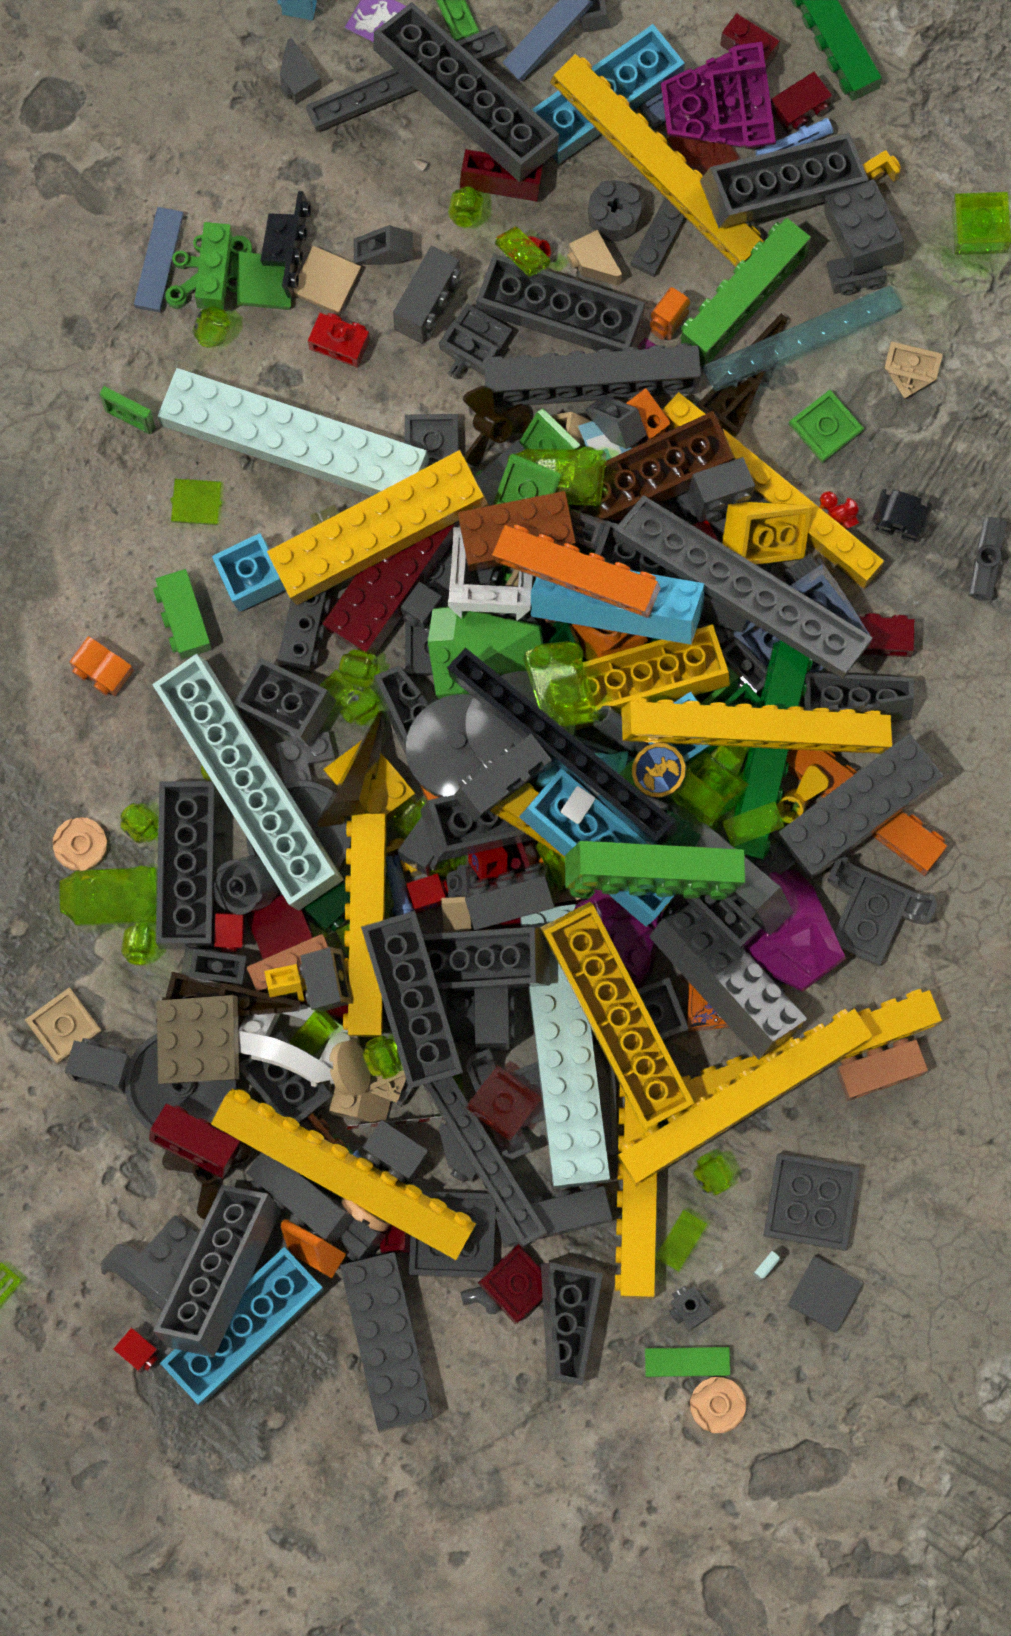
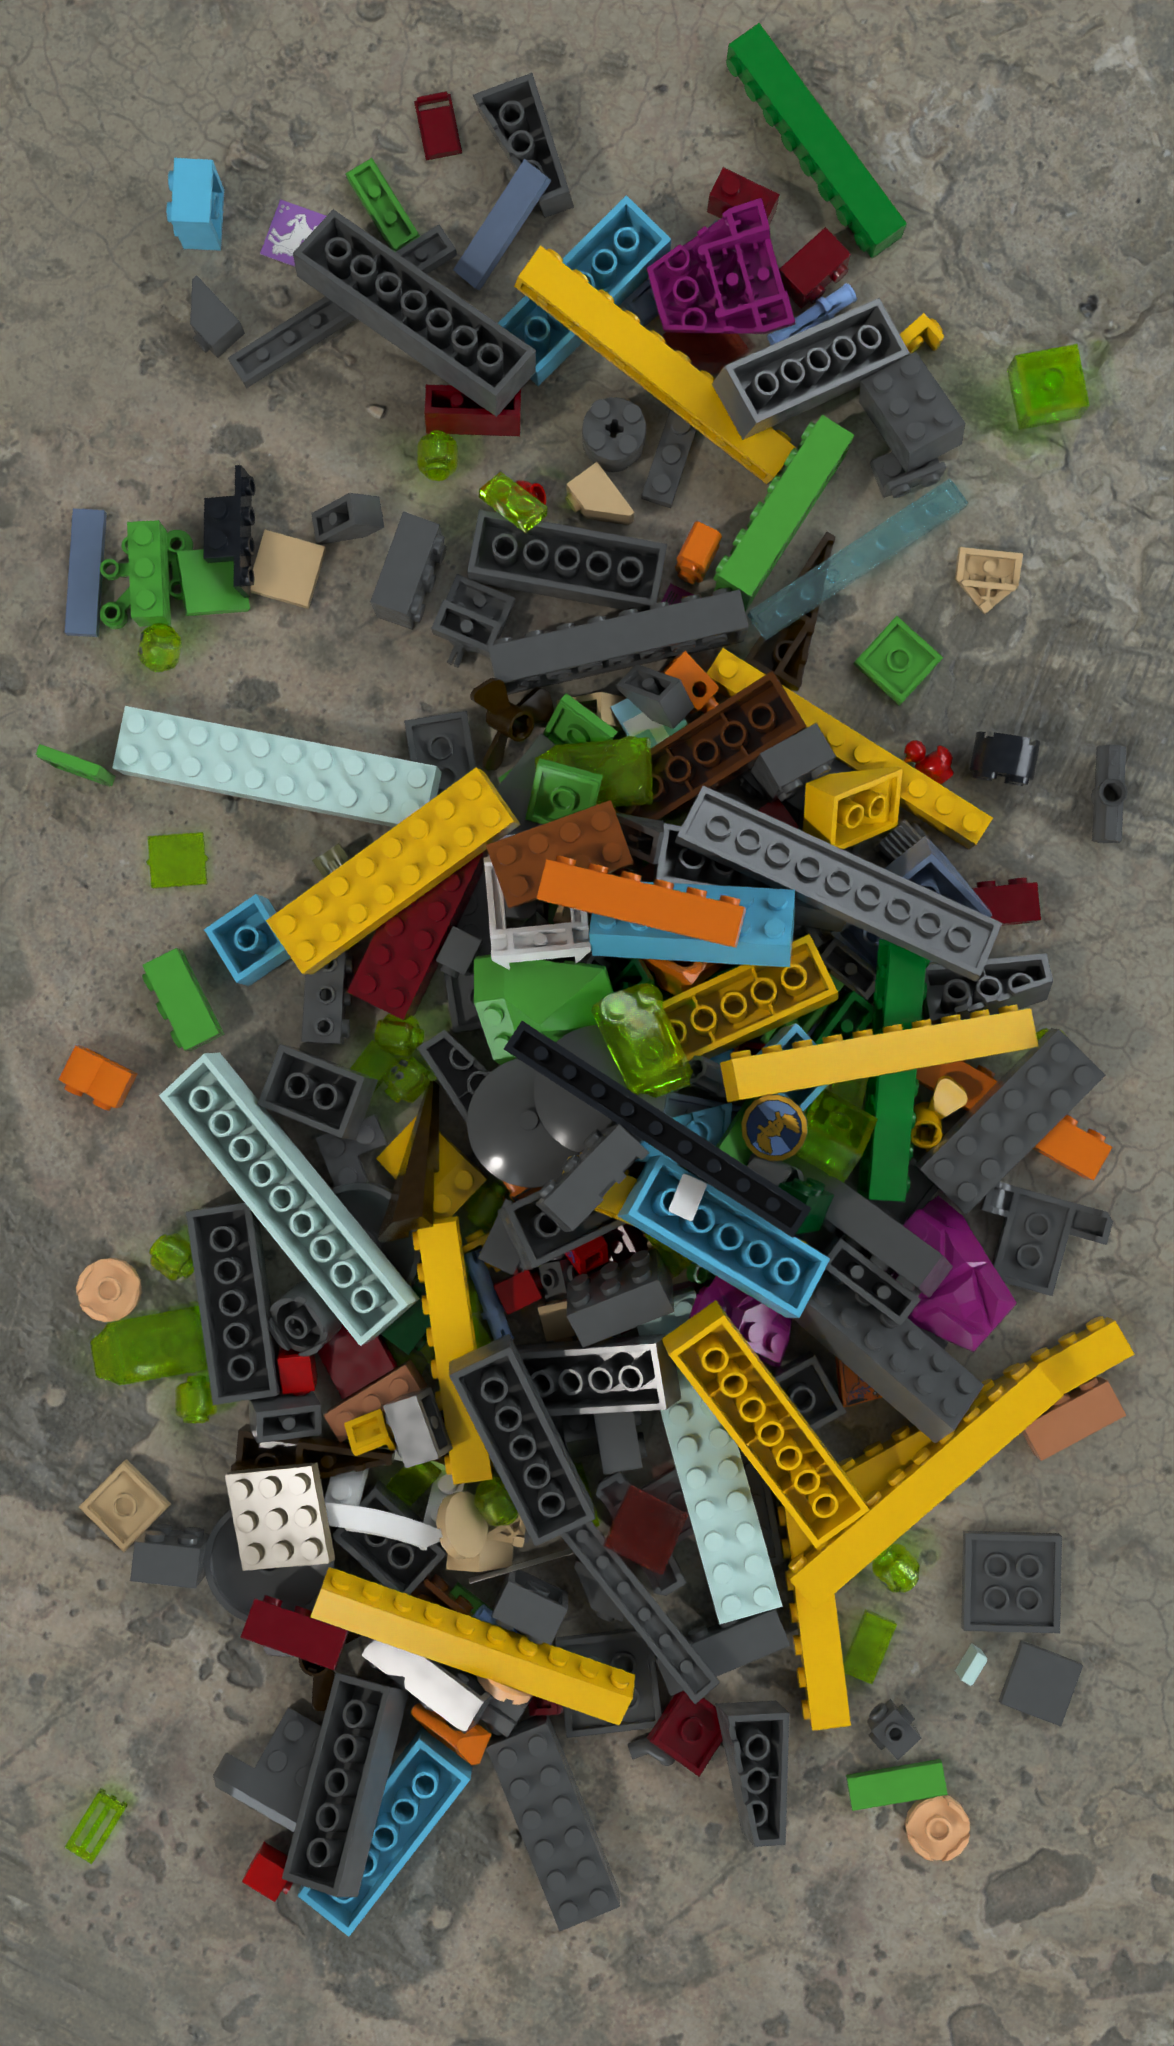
camera: 15 degrees left, 10 degrees up
red brick [308,313,370,368] -> none
bright green brick [565,841,745,900] -> none
clear neon green plate [722,801,784,847] -> none

